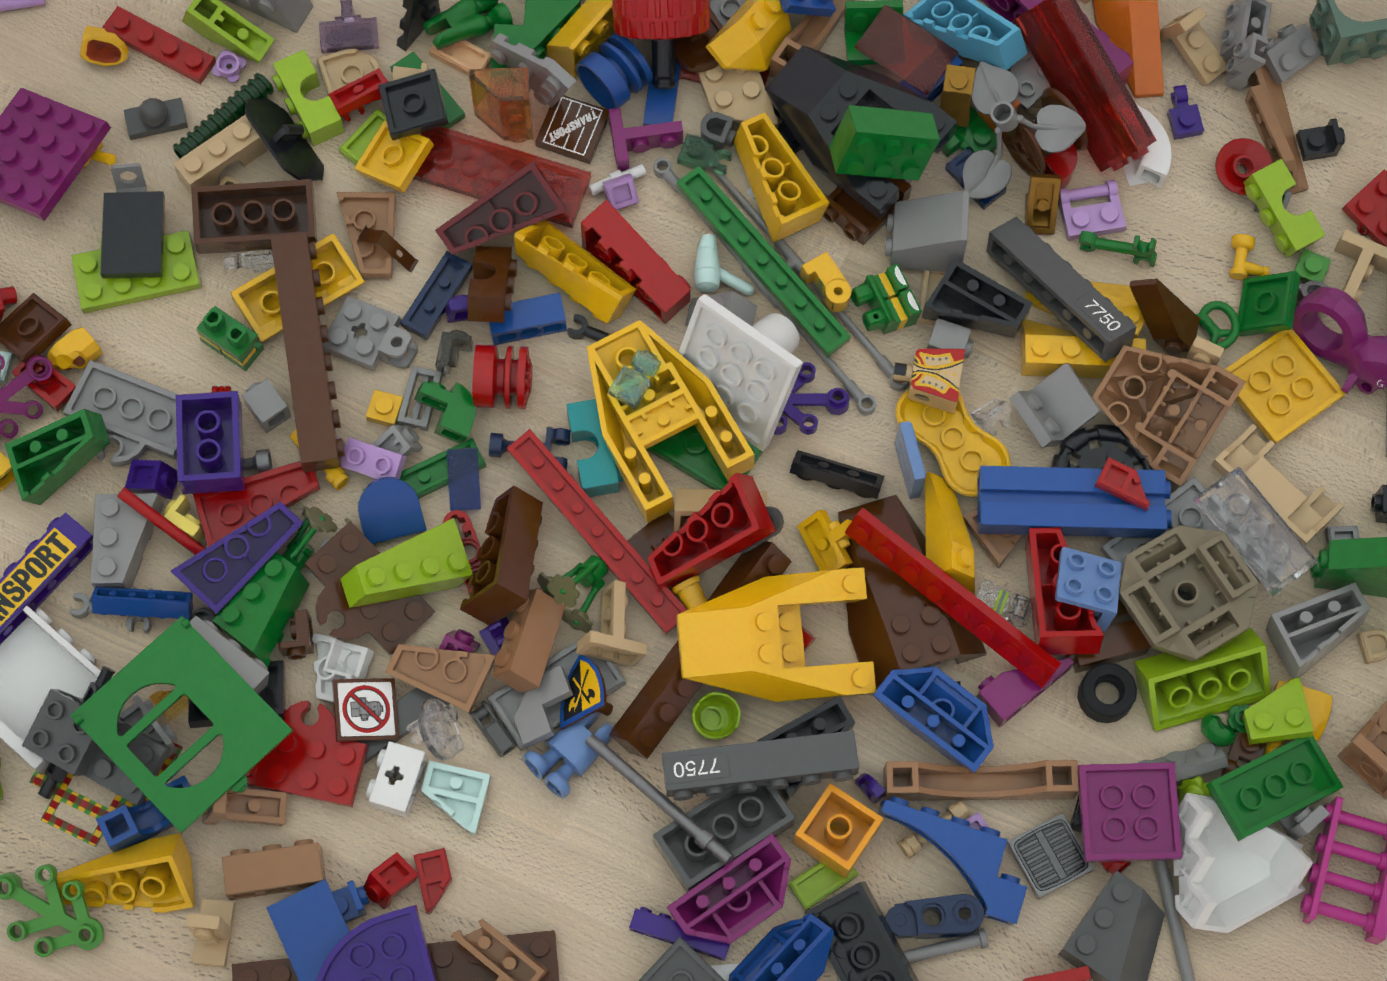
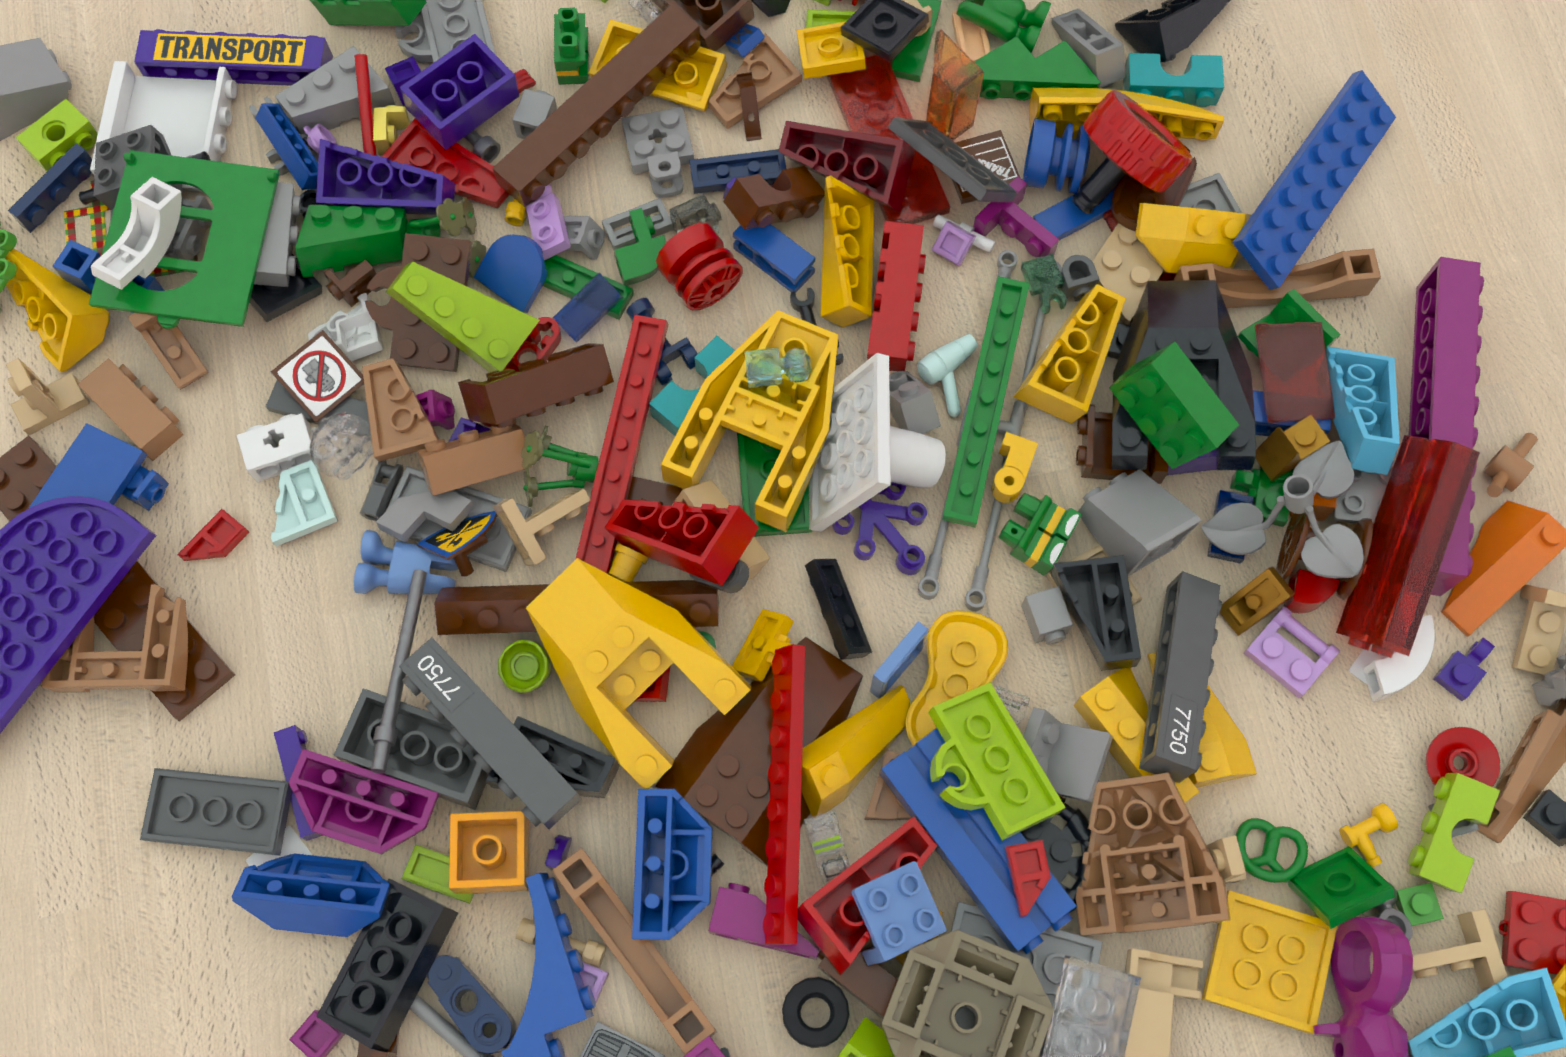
camera: 55 degrees right, 0 degrees up
red plate [245,701,369,808] -> none
red bracket [363,852,419,910] -> none
yellow plate [365,389,403,427] -> none
light grey plate [487,33,576,108] -> none
torso [892,349,965,413] -> none
green bar [1079,231,1157,267] -> none
reddish brown slope [1130,278,1200,354] -> none
none -> dark blue plate [8,143,92,233]
none -> white arch [91,177,182,290]
none -> lavender plate [303,124,336,153]
none -> blue tile [725,24,765,57]
none -> dark grey tile [888,118,1017,202]
none -> lime plate [928,682,1066,841]

